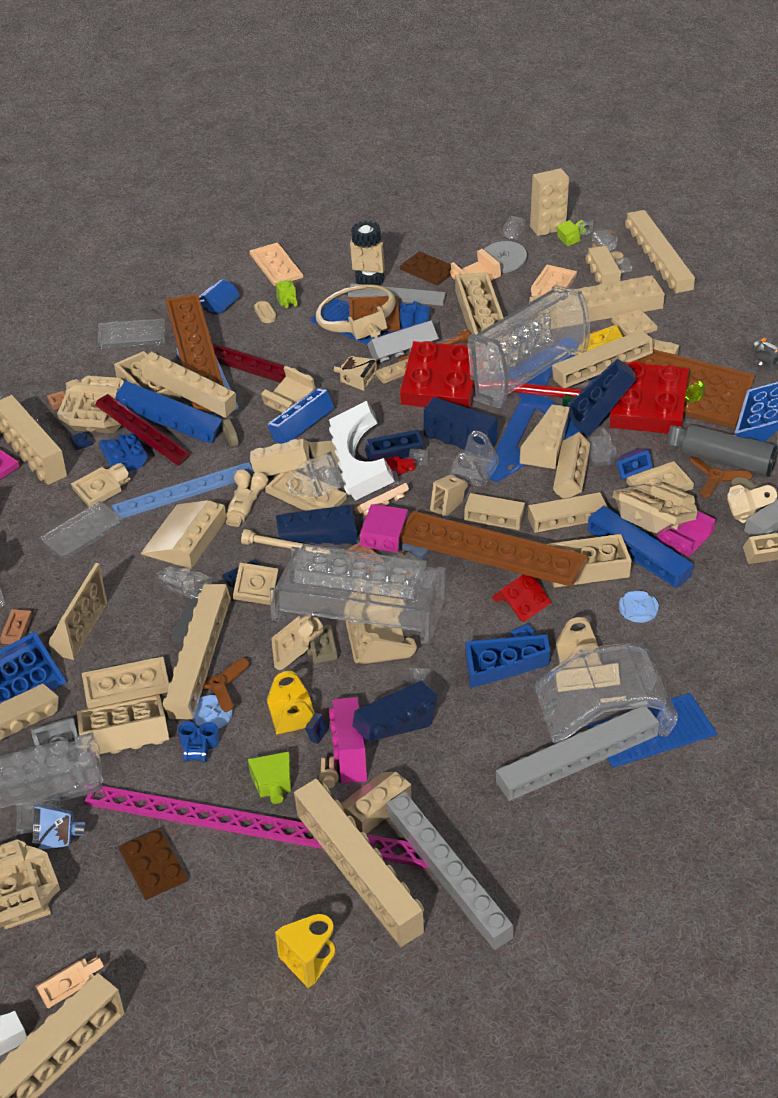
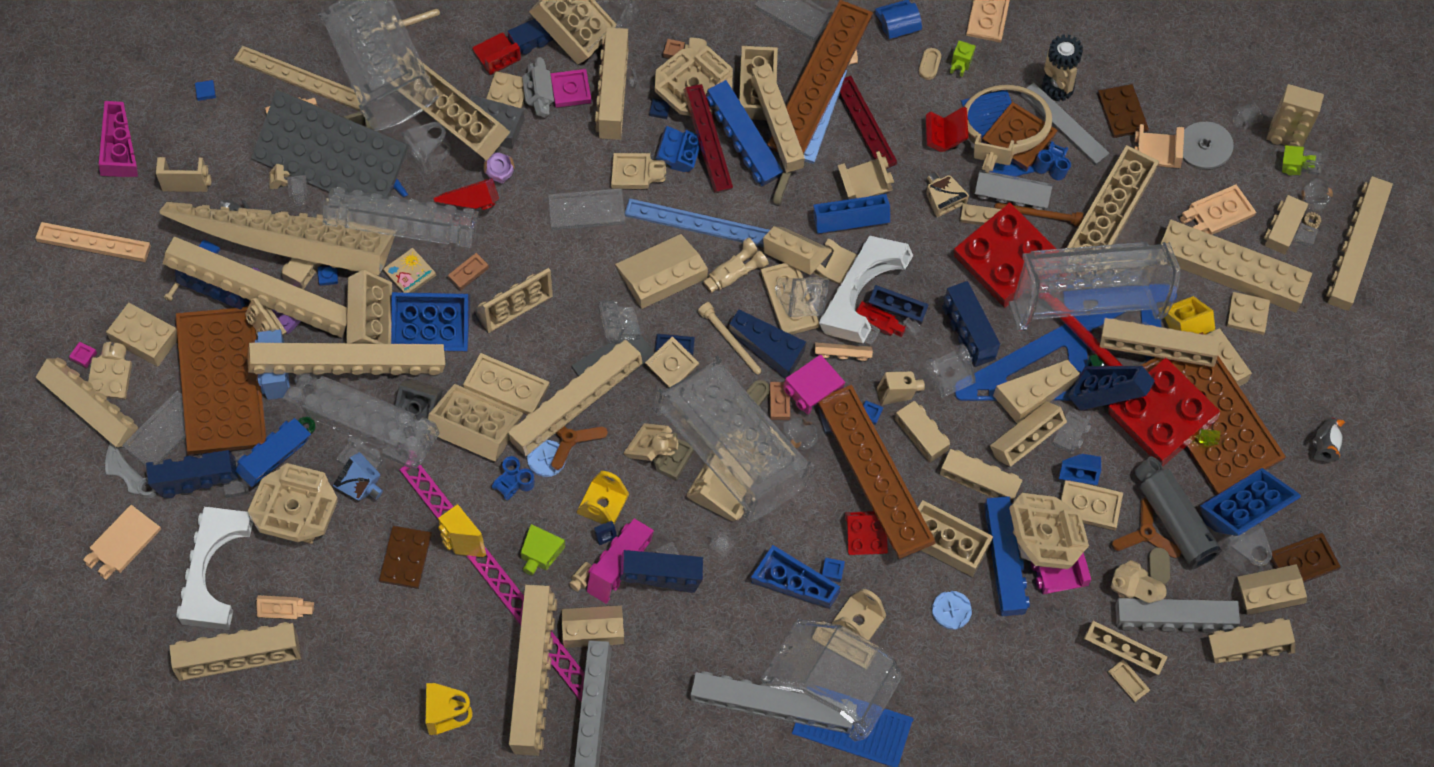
camera: 35 degrees right, 20 degrees up
none -> yellow slope [438,504,486,557]
none -> red bracket [926,107,968,152]

